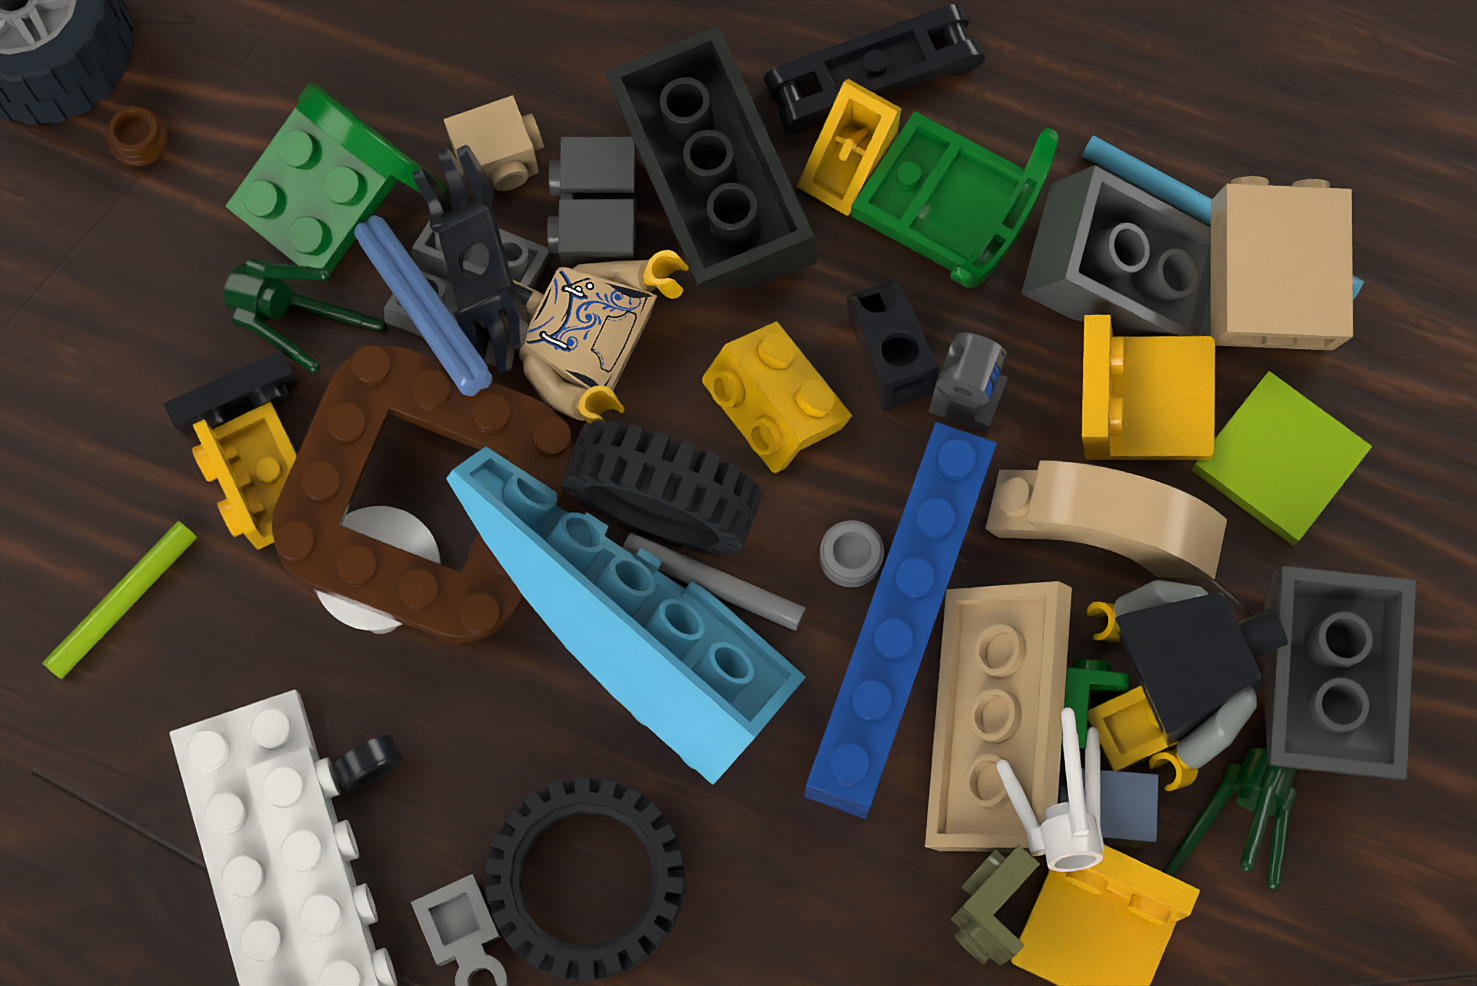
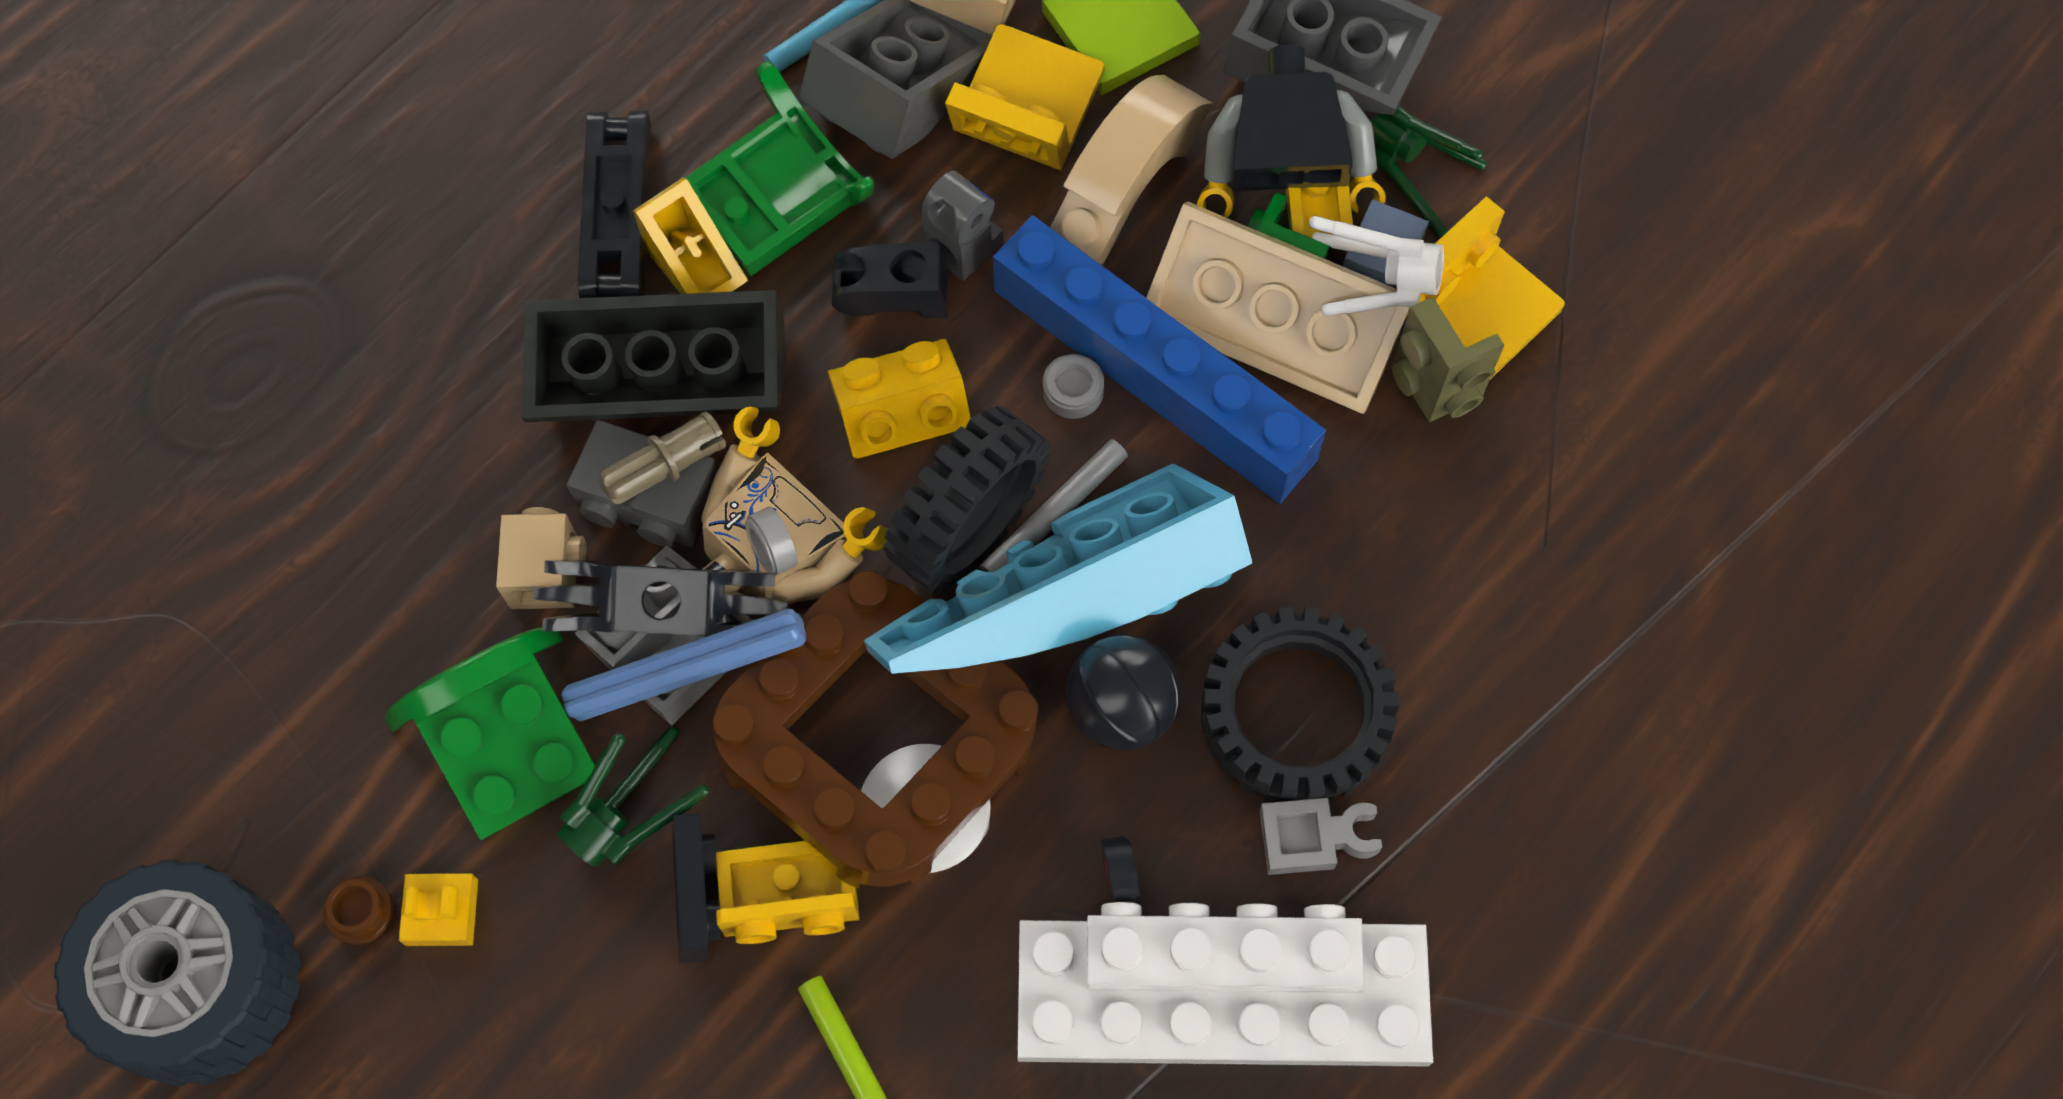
camera: 70 degrees left, 5 degrees down
none -> yellow tile [399,874,478,946]
none -> dark tan axle [599,412,726,504]
none -> light grey tile [745,506,798,576]
none -> black piece [1065,634,1182,751]

